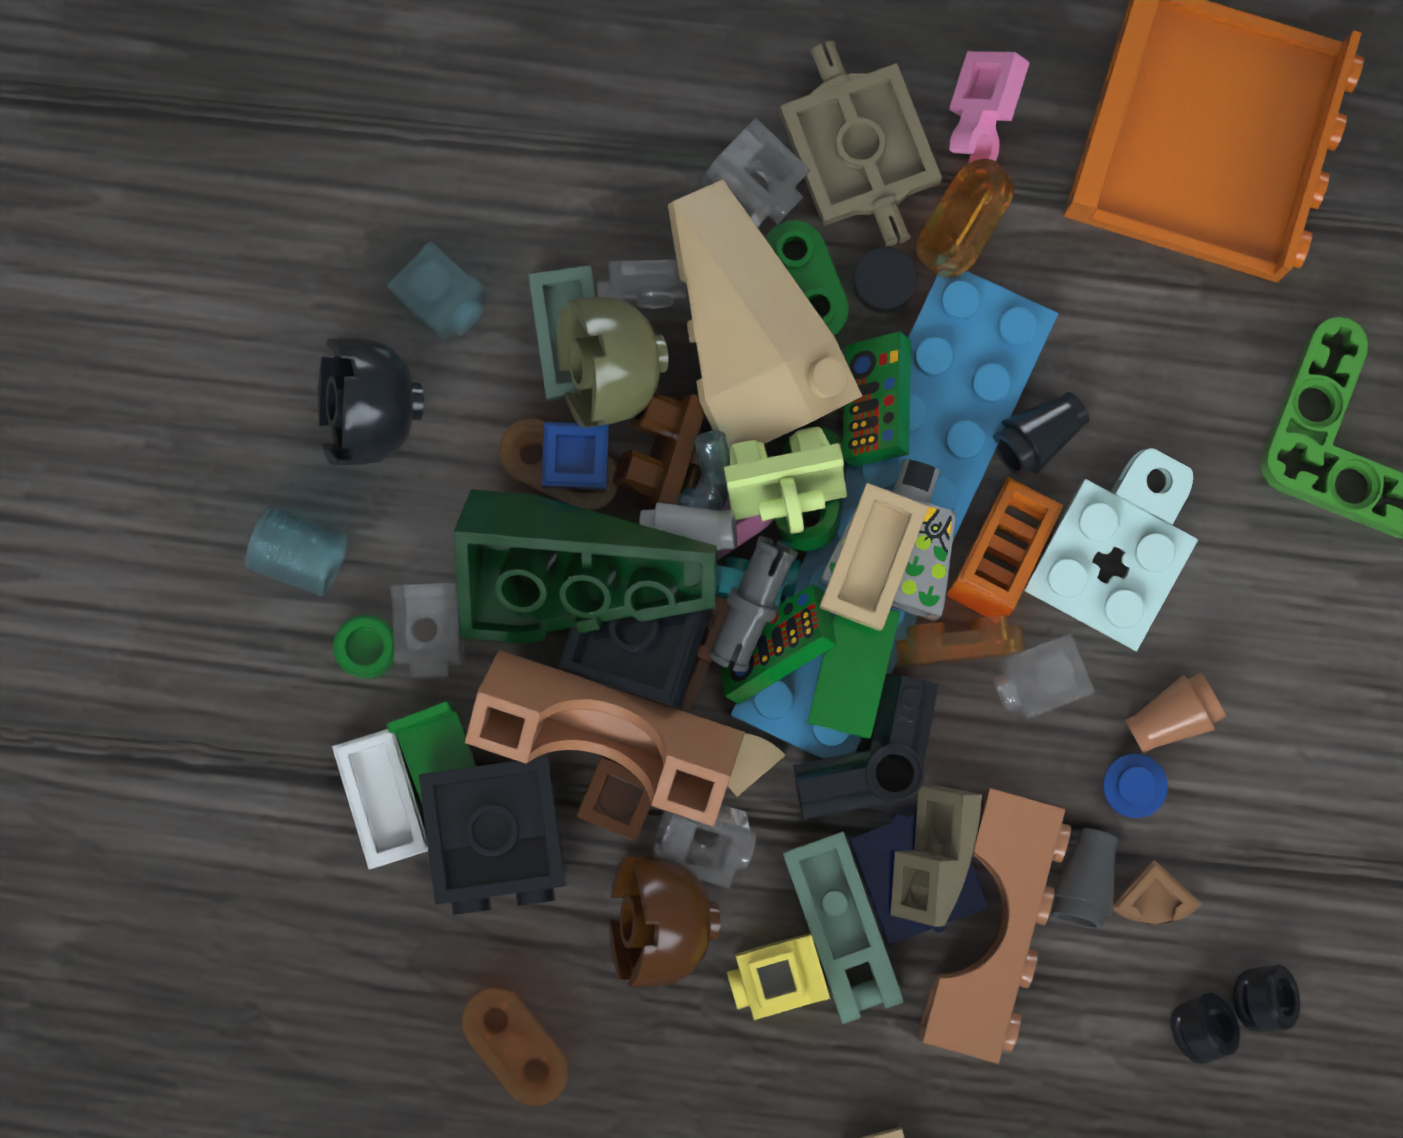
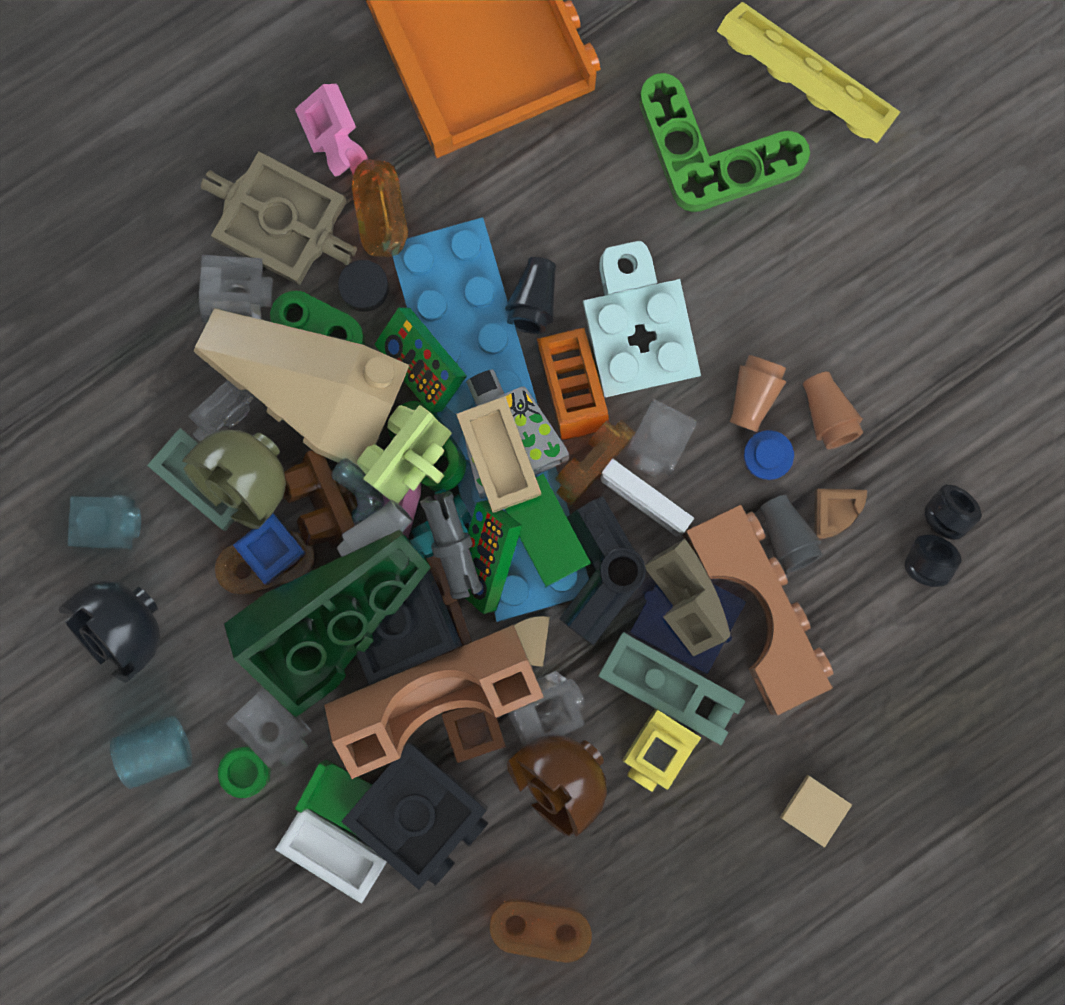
camera: 35 degrees left, 0 degrees up
none -> white tile [600,459,694,537]
none -> nougat cone [803,372,863,449]

